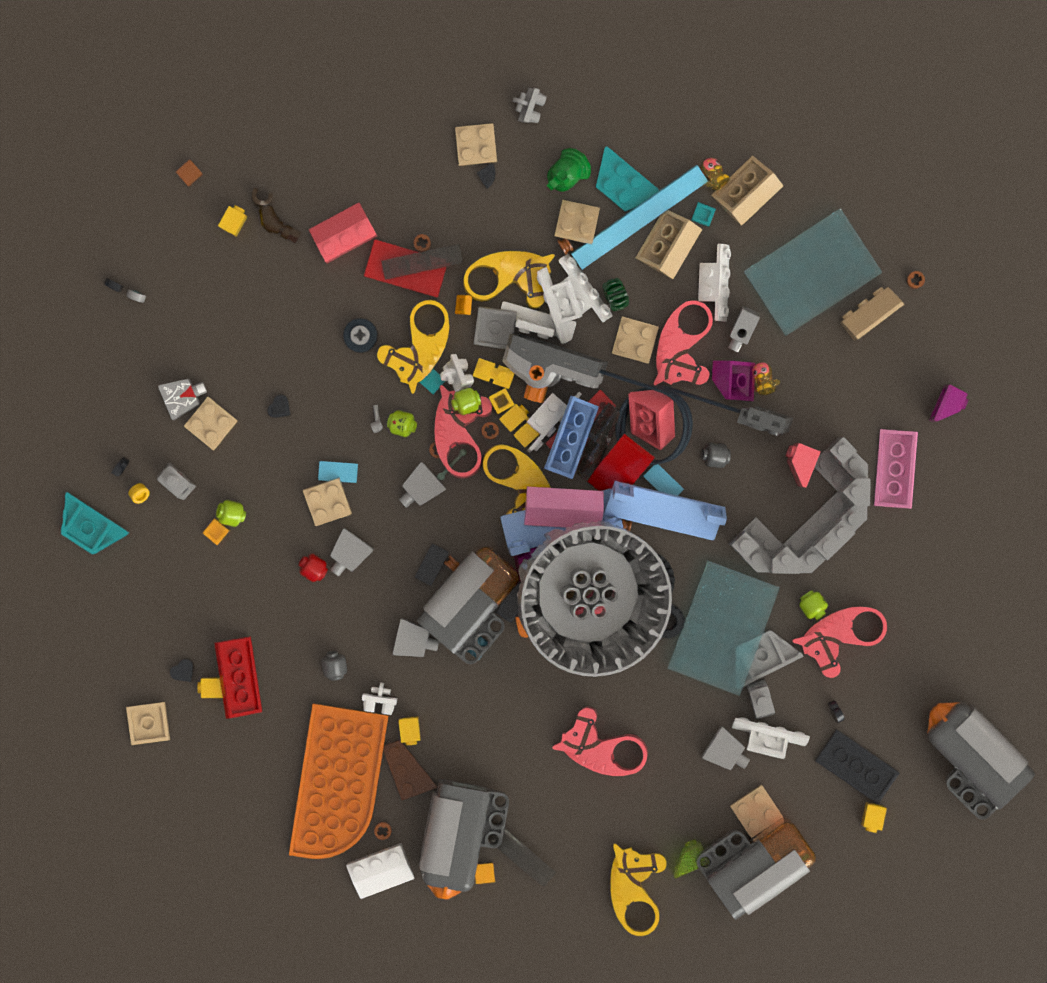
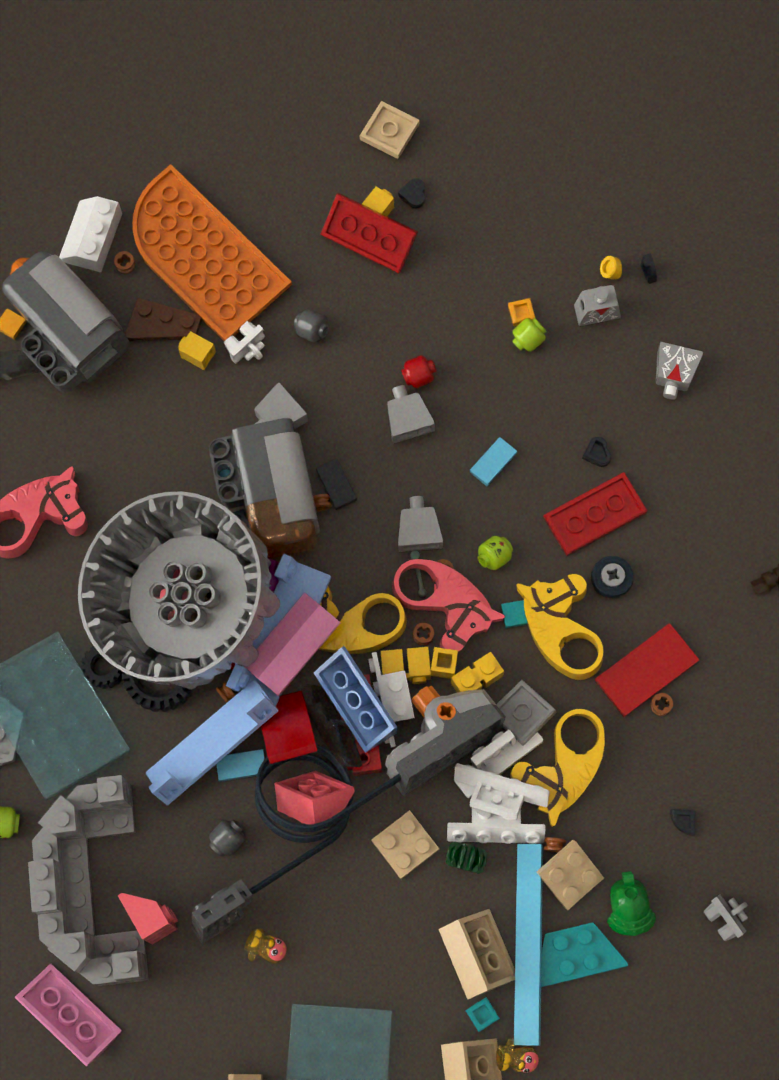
camera: 130 degrees right, 15 degrees down
teal wing [61,492,130,555] -> none
tan plate [184,397,238,450] -> none
tan plate [303,477,352,526] -> none
coral slope [309,203,377,263] -> none
light grey hand [370,405,383,433] -> none
clear smoke slope [381,244,463,280] -> none
white hips [440,354,474,392] -> none
lime head [451,388,481,415] -> none
tan plate [455,123,497,166] -> none
light orange tile [455,295,472,315] -> none
coral animal [654,301,713,385] -> none
white bracket [698,244,731,322] -> none
magenta slope [712,361,755,401] -> none
light grey torso [728,306,760,352] -> none
none -> red tile [543,472,648,556]

